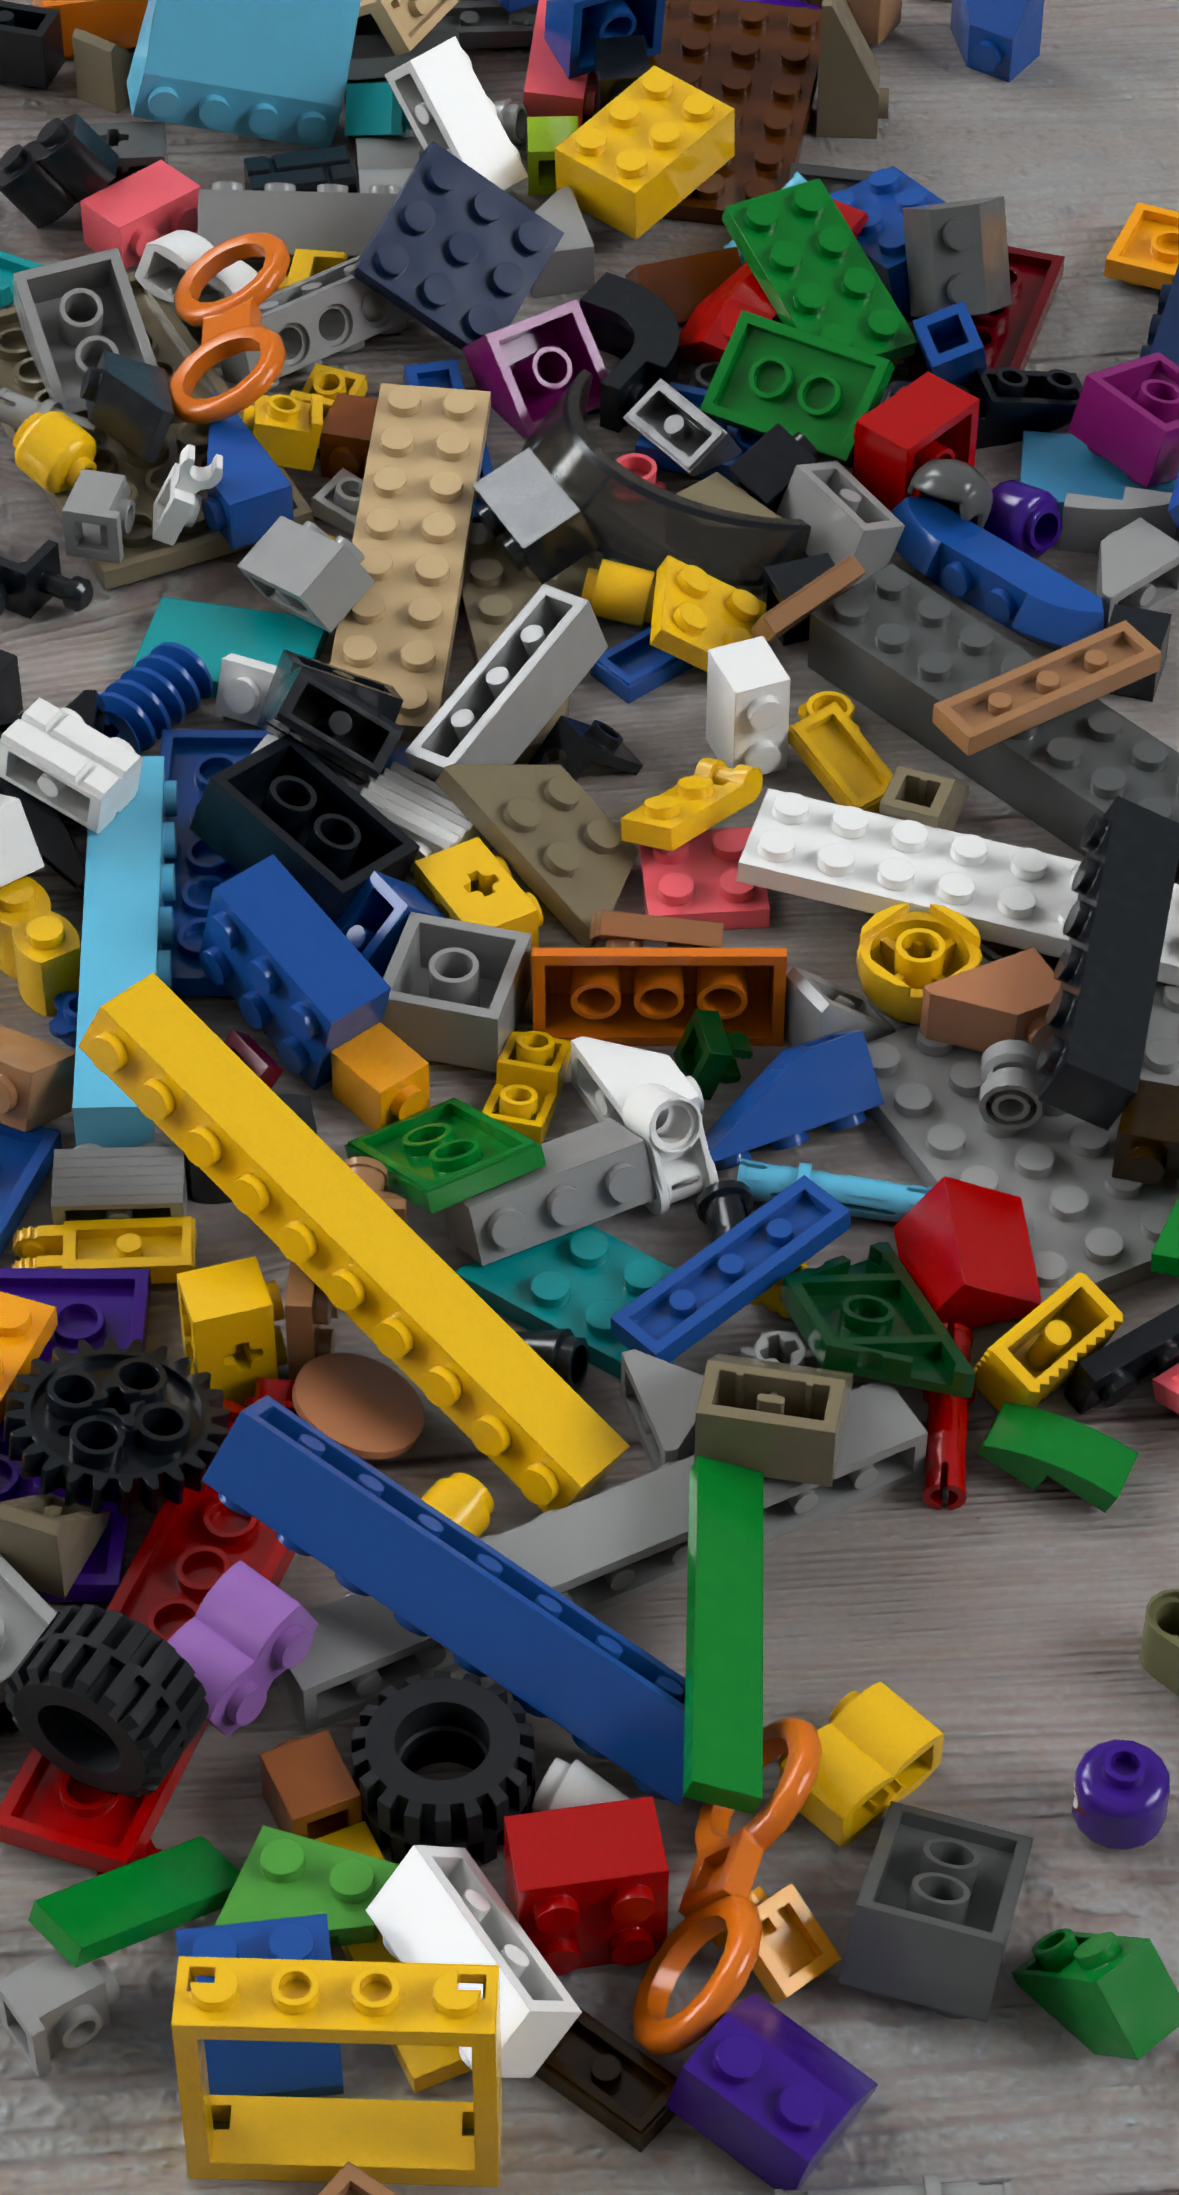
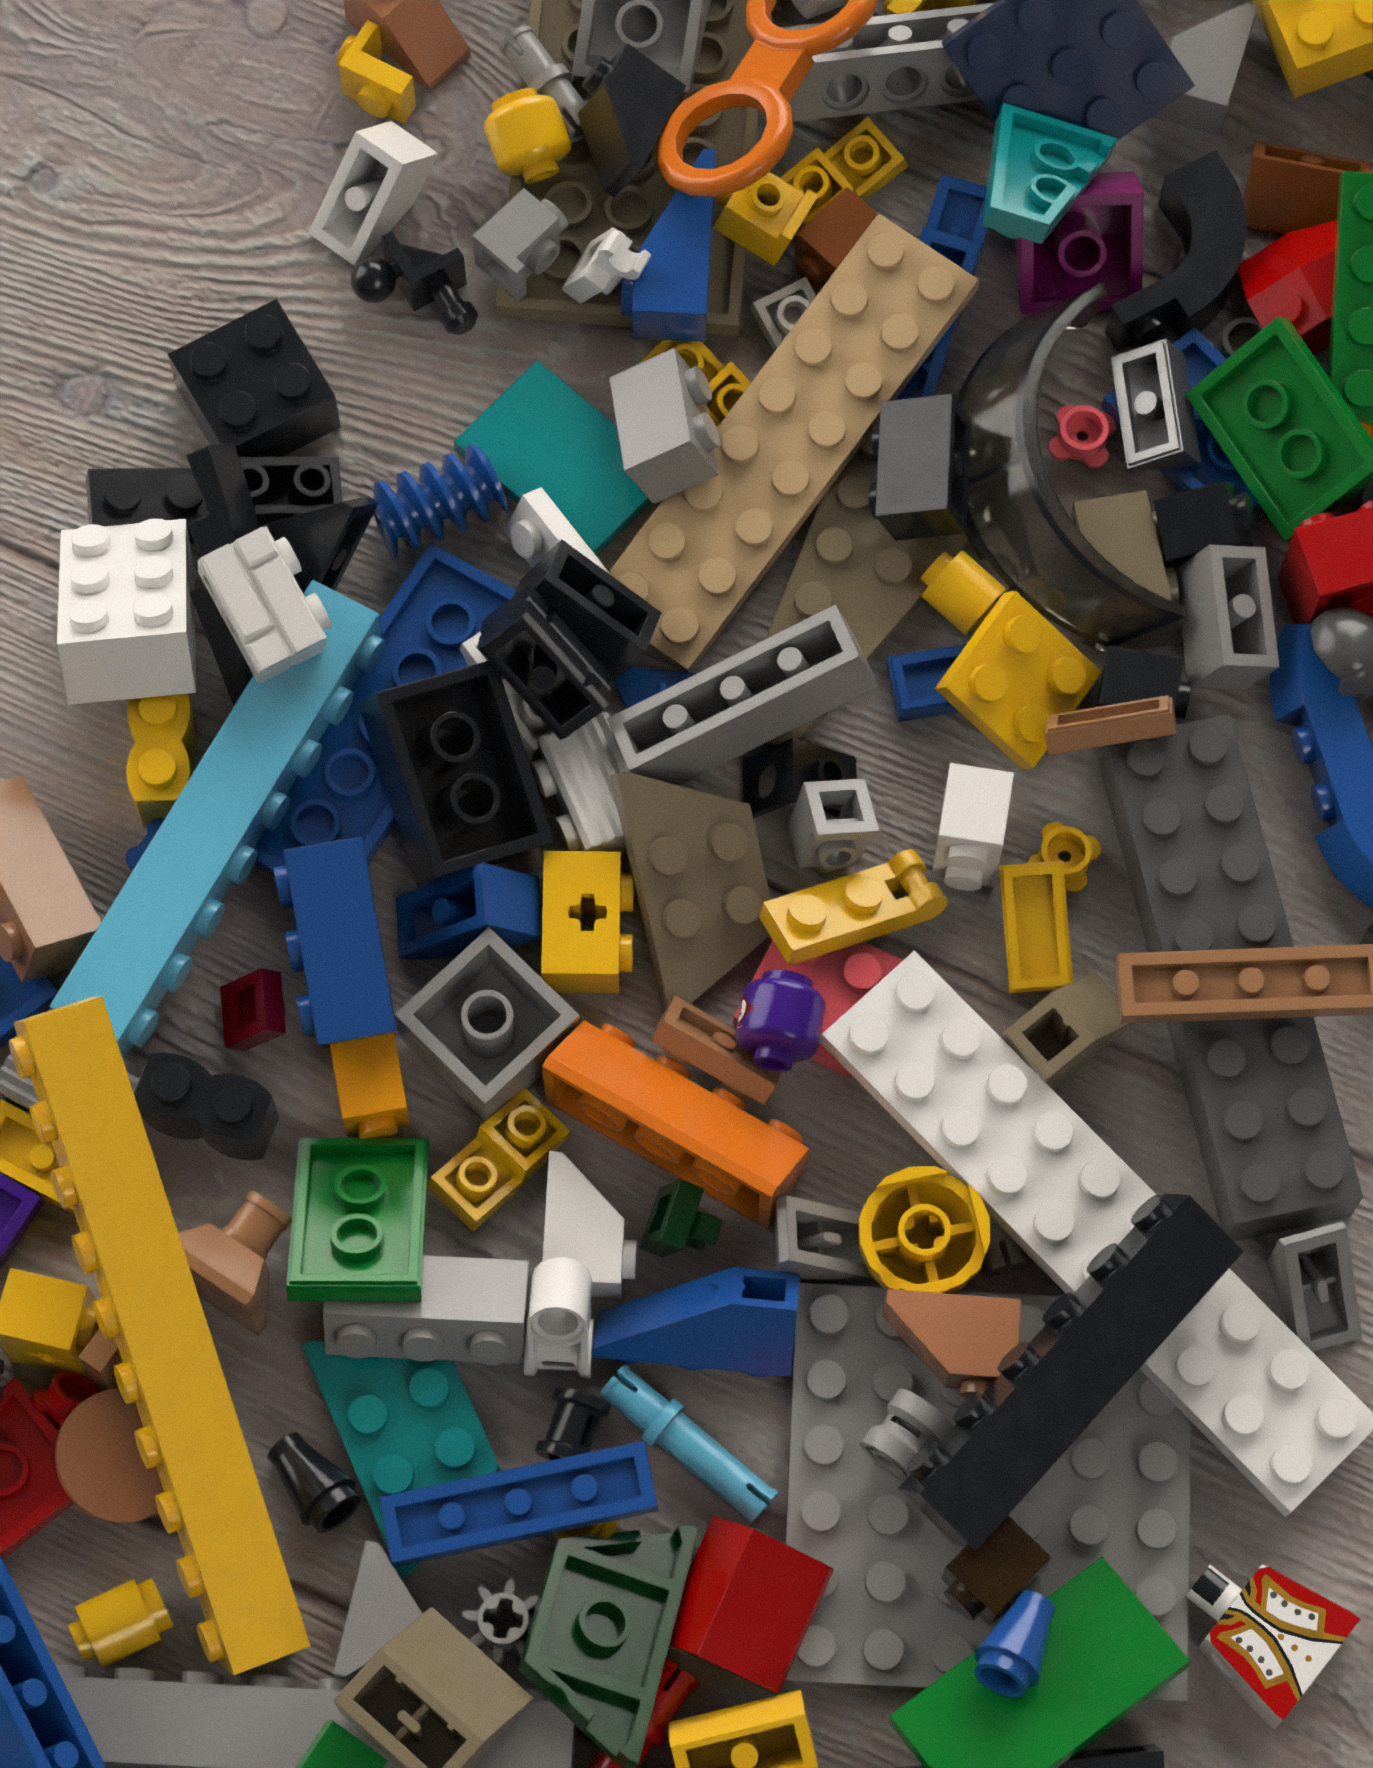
camera: 30 degrees right, 25 degrees up
none -> dark purple head [735,970,826,1072]
none -> light grey brick [788,779,879,873]
none -> teal wing [982,102,1118,244]

